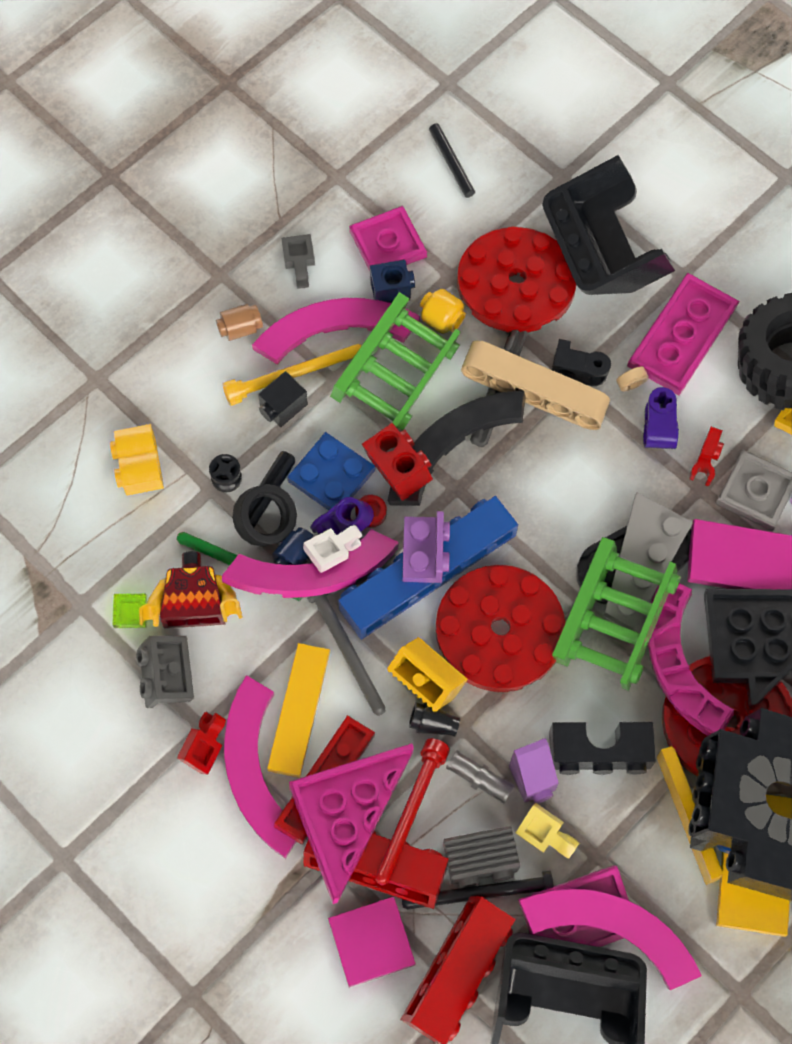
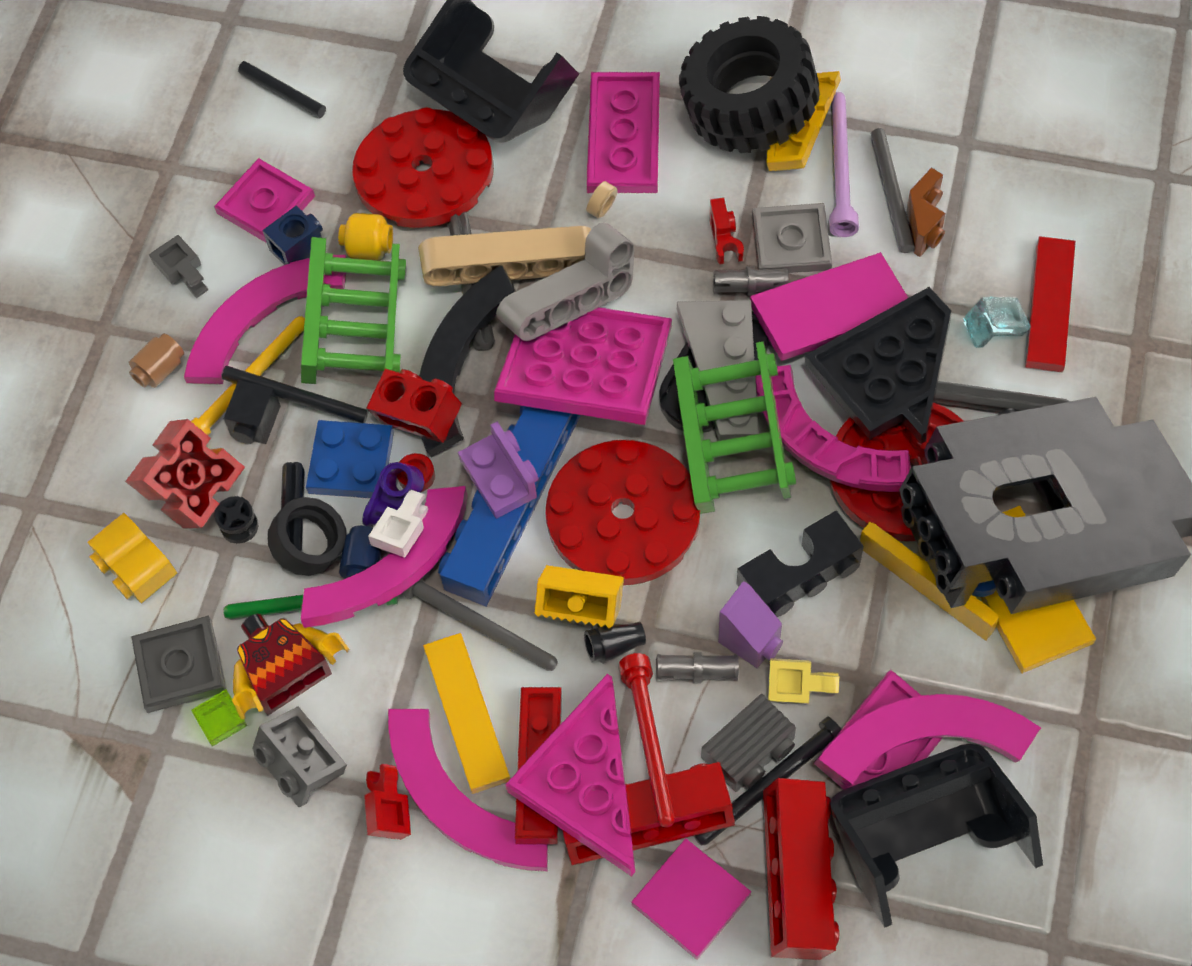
camera: 25 degrees left, 5 degrees down
black leg [552,339,611,386] -> none
dark purple piece [643,387,679,449] -> none
none -> red brick [125,419,245,529]
none -> dark grey plate [131,615,226,713]
none -> black bar [222,365,369,423]
none -> dark pink tile [494,307,672,425]
none -> light grey beam [496,222,634,341]
none -> flat silver pin [713,266,789,296]

